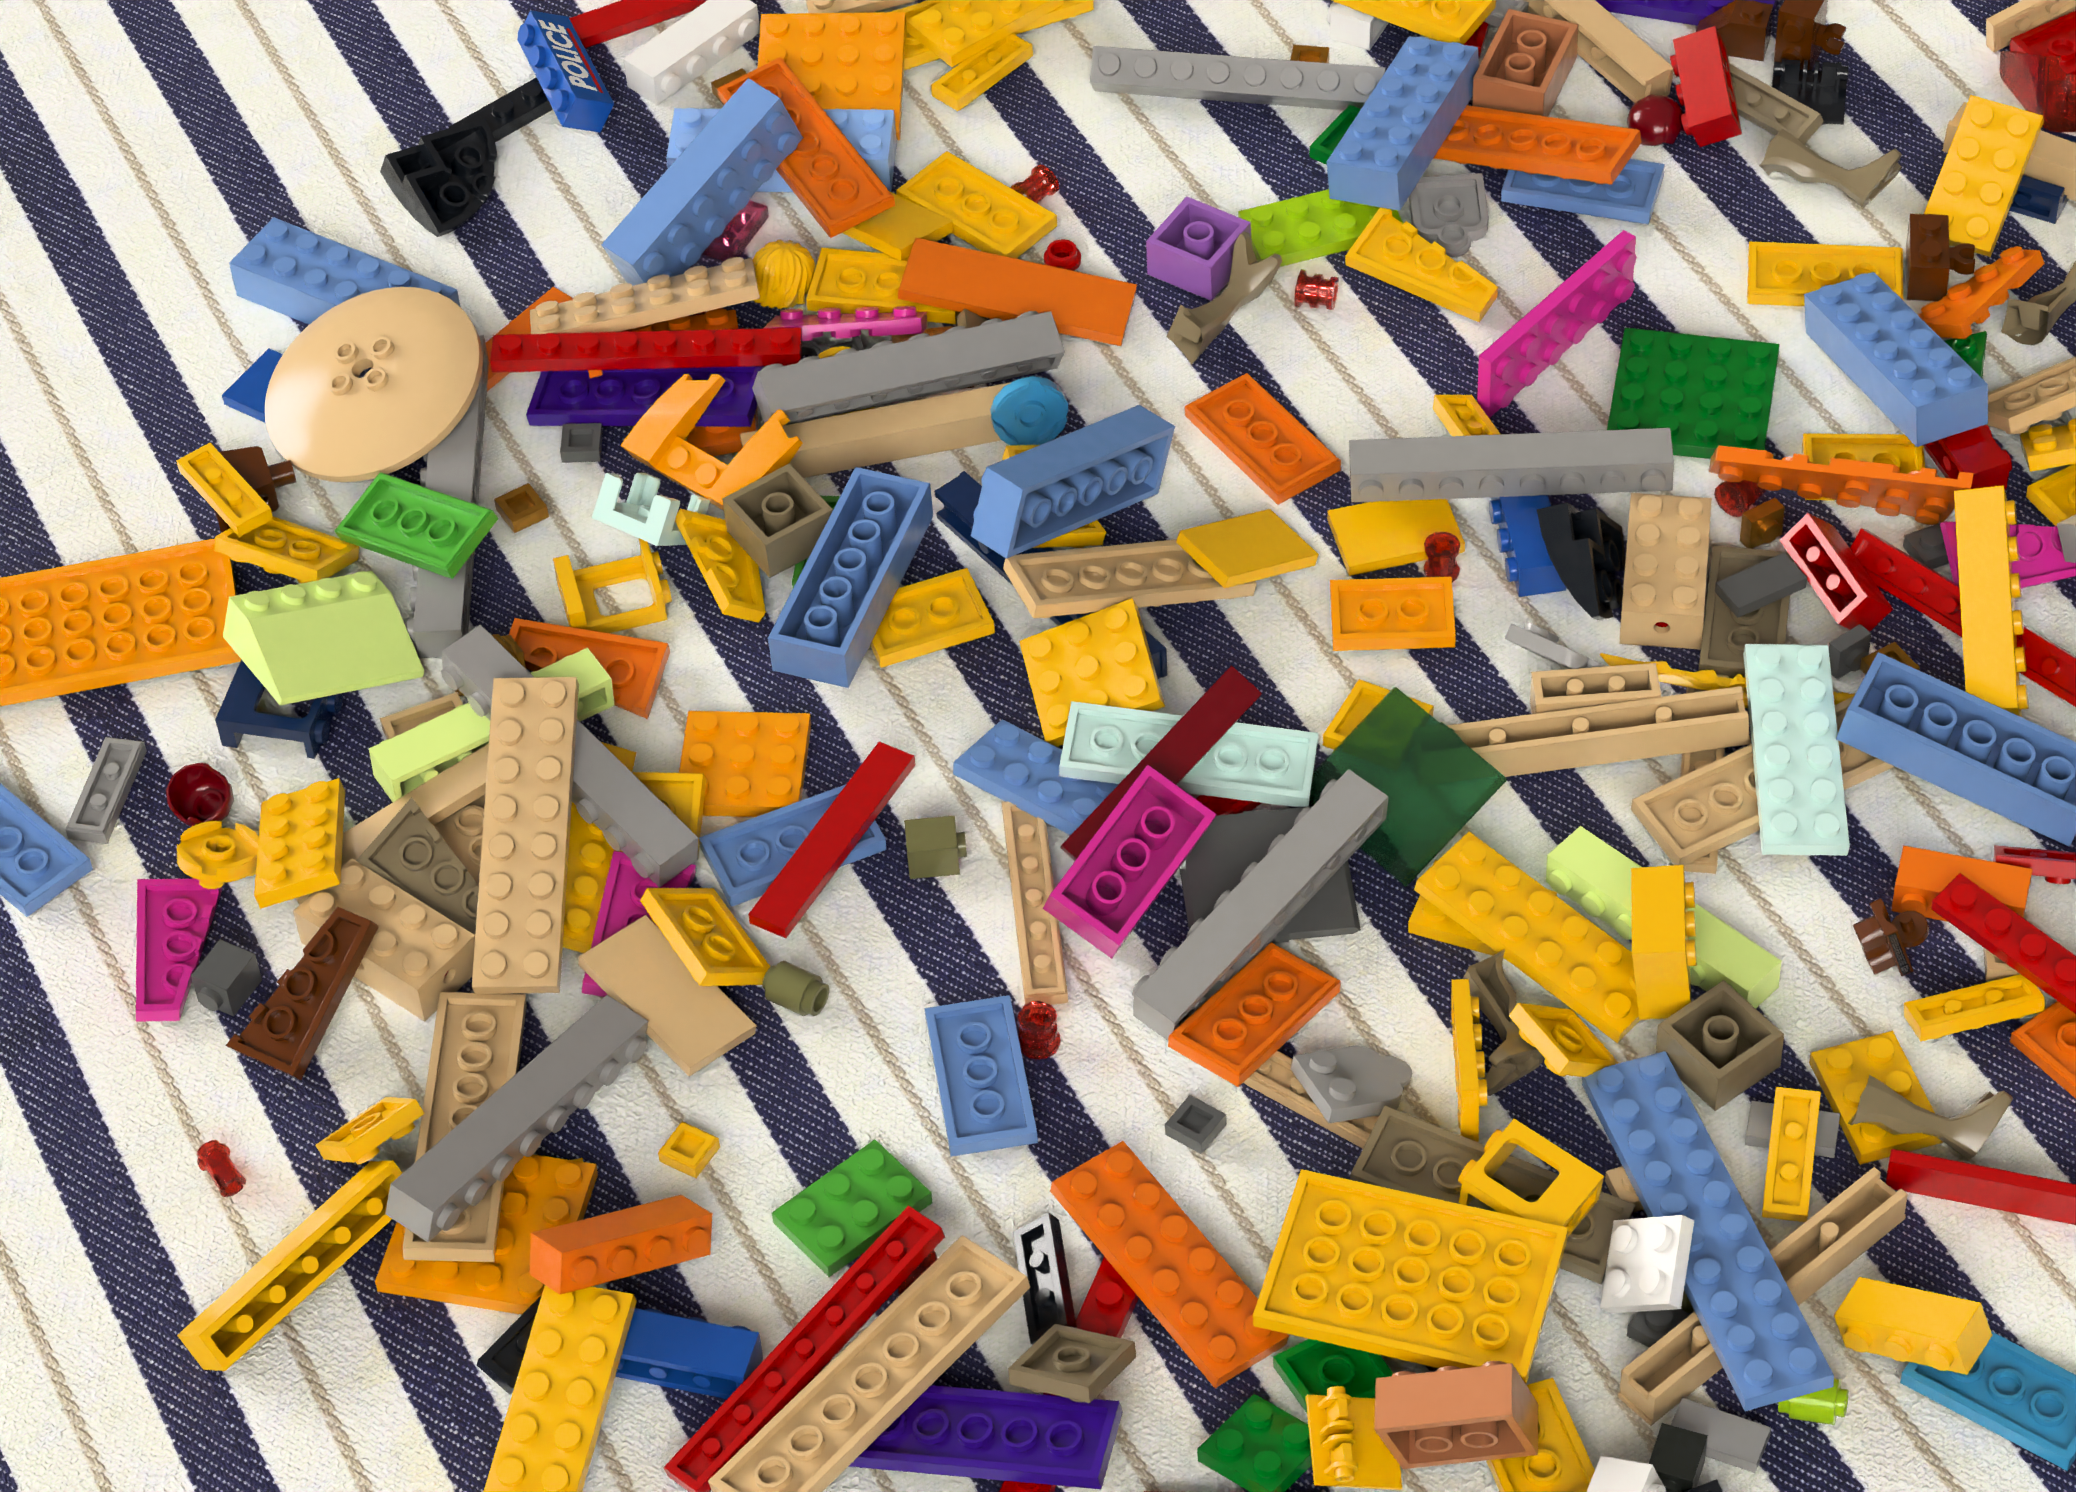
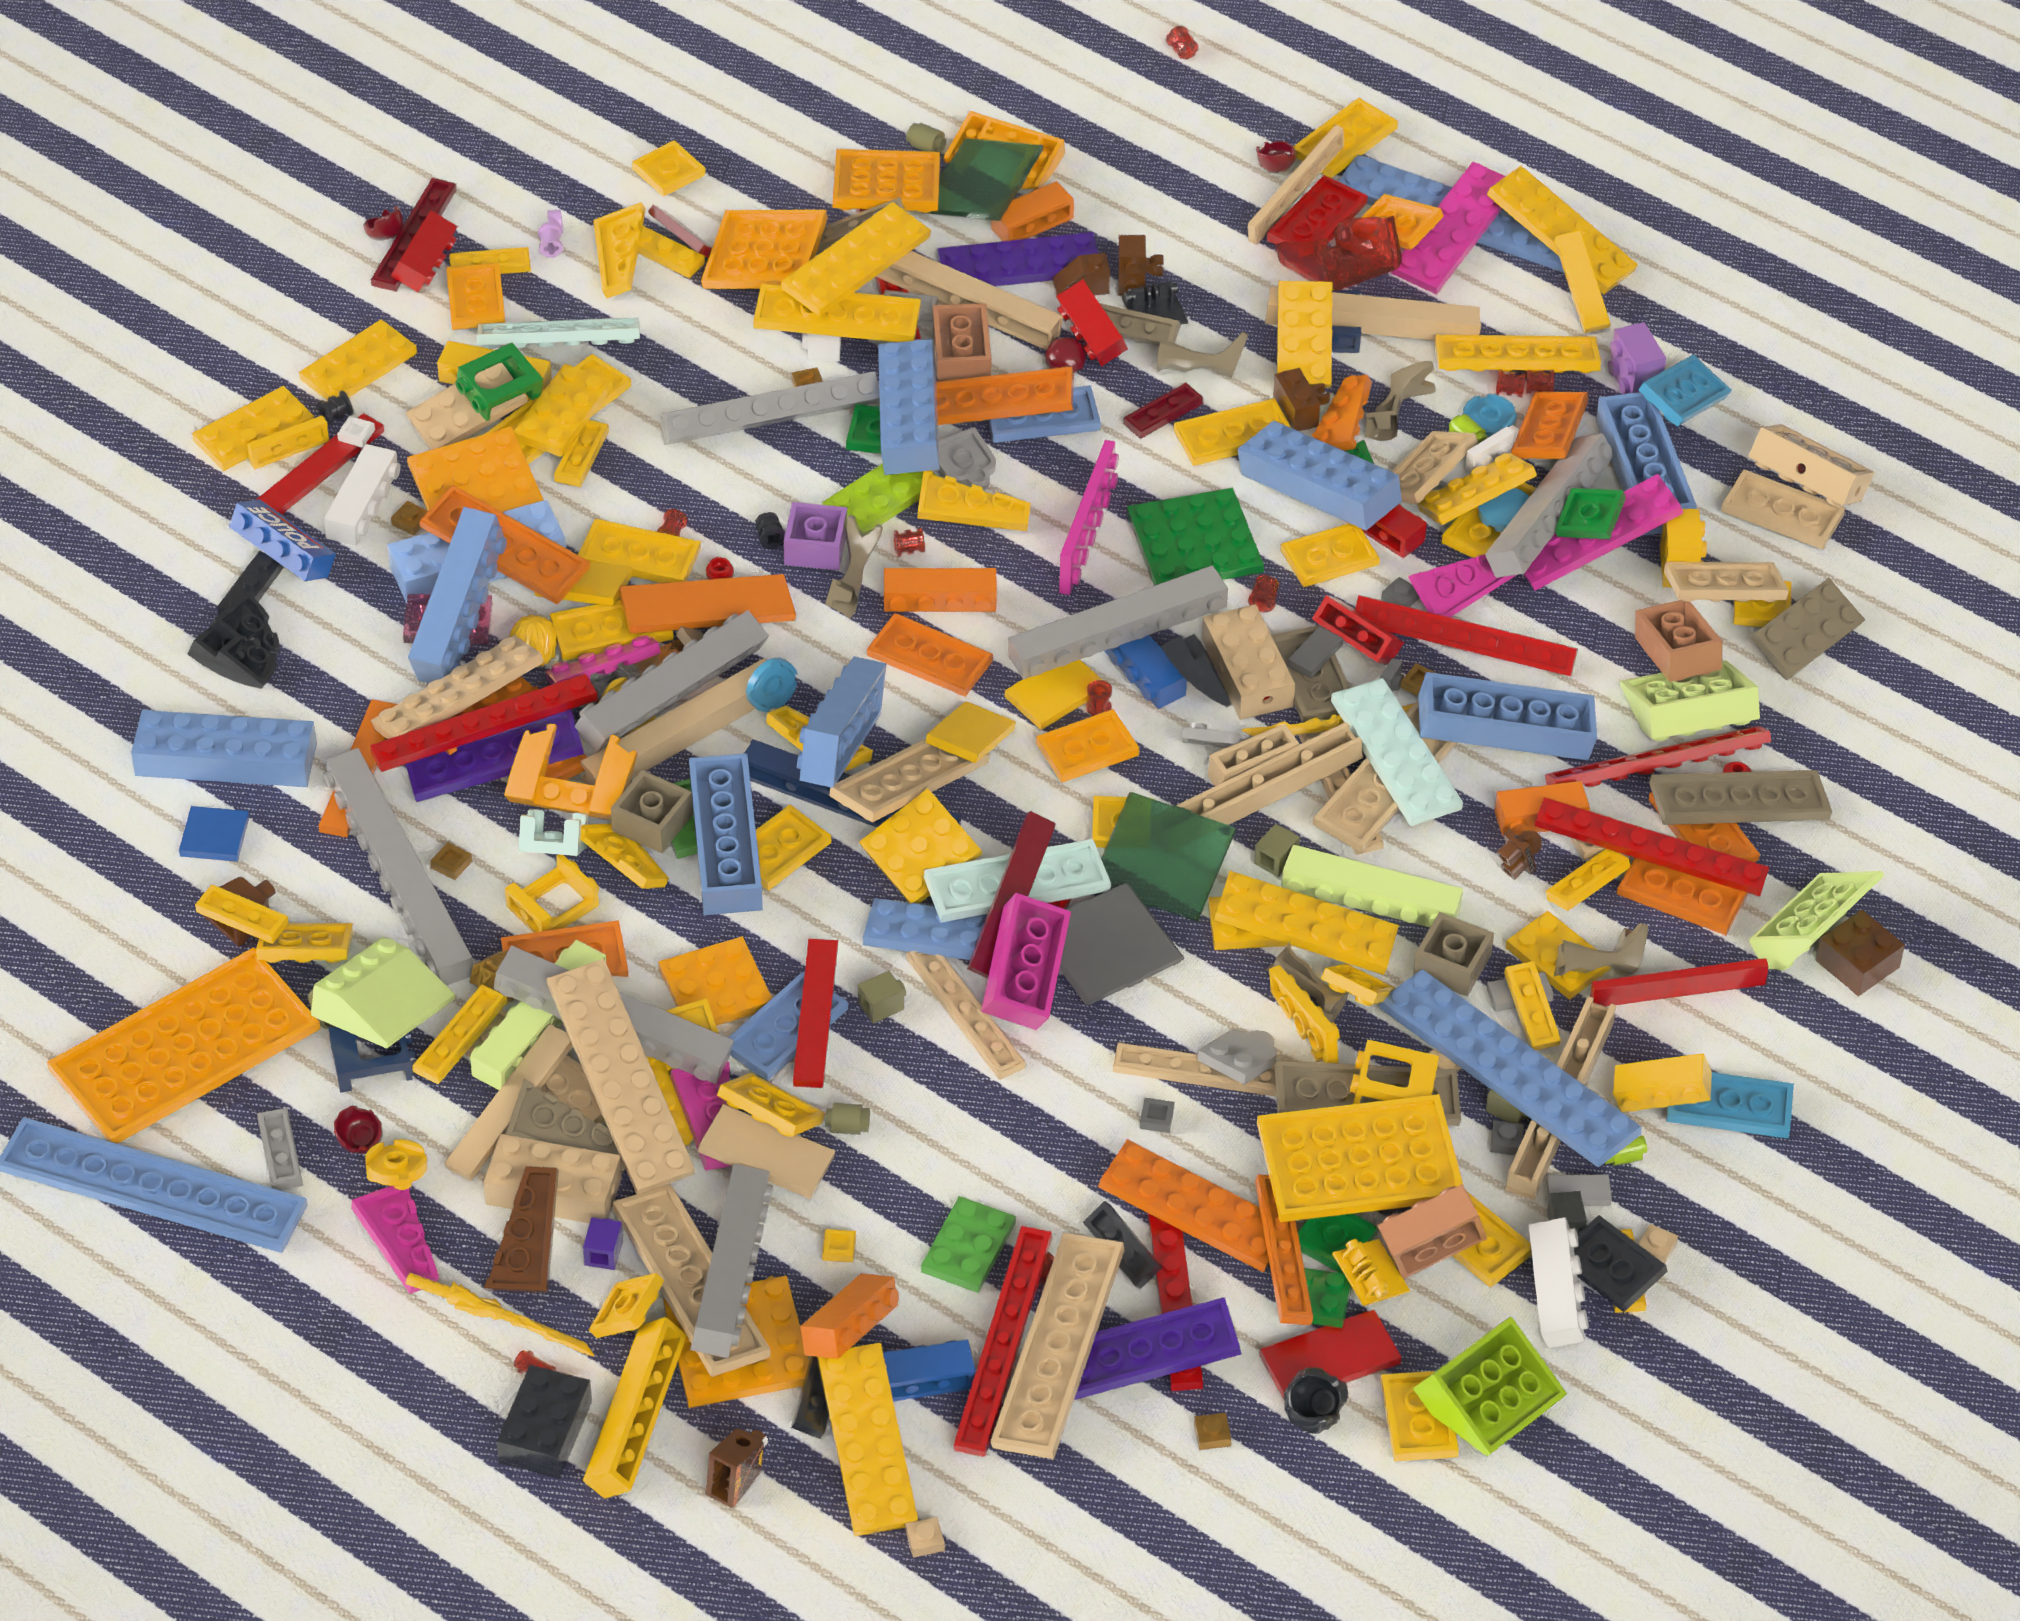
camera: 30 degrees left, 0 degrees up
dark grey brick [191,939,262,1017] -> none
yellow plate [254,778,345,909] -> none
tan dish [265,287,483,482] -> none
bright green tile [334,472,498,579] -> none
dark grey plate [560,423,603,463] -> none
medium blue plate [924,995,1038,1157] -> none
dark tan plate [1008,1324,1136,1403] -> none
clear red bush [1018,1001,1061,1059] -> none
light grey brick [1132,769,1389,1040] -> none
orange tile [1168,942,1341,1087] -> none
yellow plate [1433,395,1500,436] -> none
white plate [1600,1215,1694,1313] -> none
yellow wedge [1631,865,1697,1020] -> none
orange wing [1708,445,1974,525] -> none
pearl gold plate [1740,498,1785,549] -> none
yellow brick [1954,485,2029,717] -> none
none -> yellow sword [405,1272,594,1356]
none -> yellow tile [413,984,507,1085]
none -> black brick [497,1365,592,1479]
none -> dark purple brick [583,1217,623,1270]
none -> reddish brown torso [705,1428,768,1509]
none -> black bush [755,512,786,549]
none -> orange brick [884,568,997,612]
none -> dark red tile [1123,383,1203,439]
none -> olive brick [1254,824,1300,877]
none -> orange tile [1255,1174,1313,1325]

